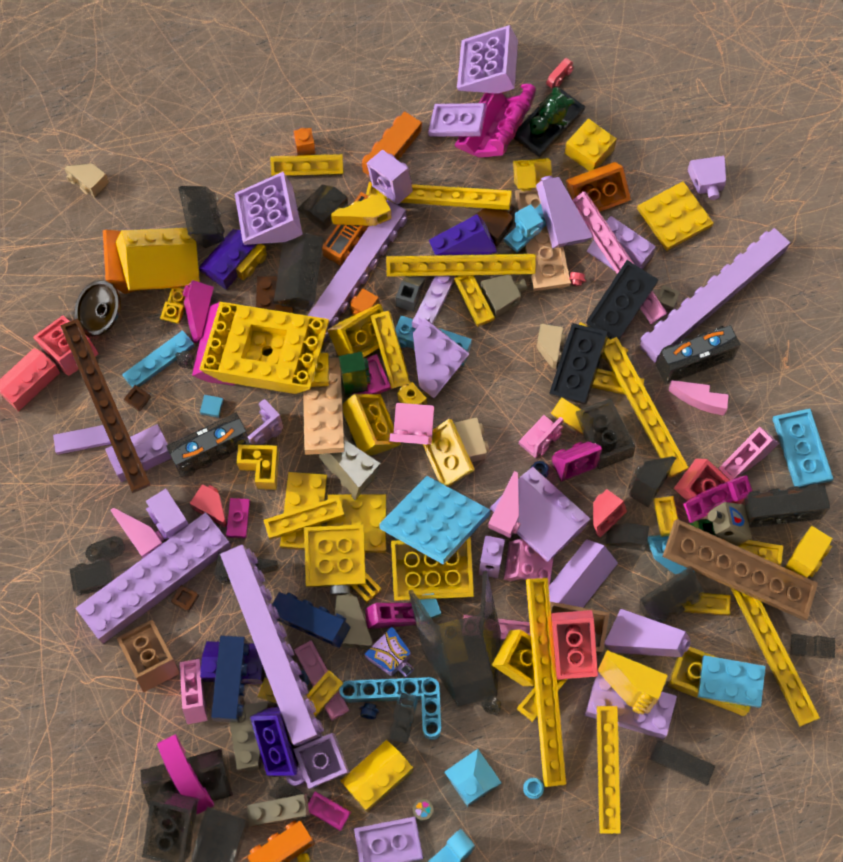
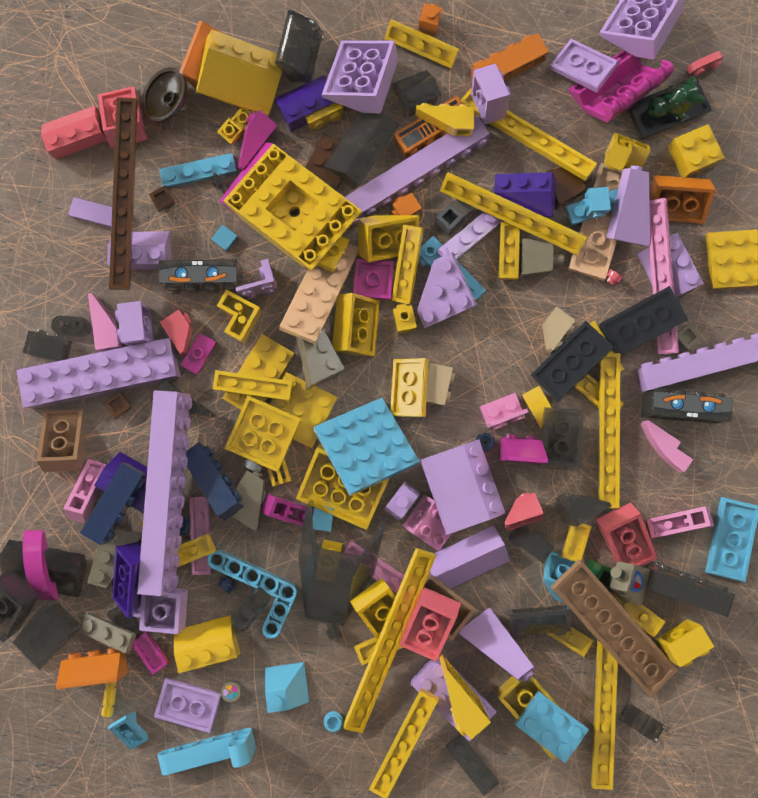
camera: 25 degrees right, 15 degrees up
dark green brick [339,352,371,395] -> none
torso [365,627,414,677] -> none
bright pink bracket [390,403,434,444] -> none
bright pink slope [489,471,521,538] -> none
dark pink slope [684,475,753,523] -> none

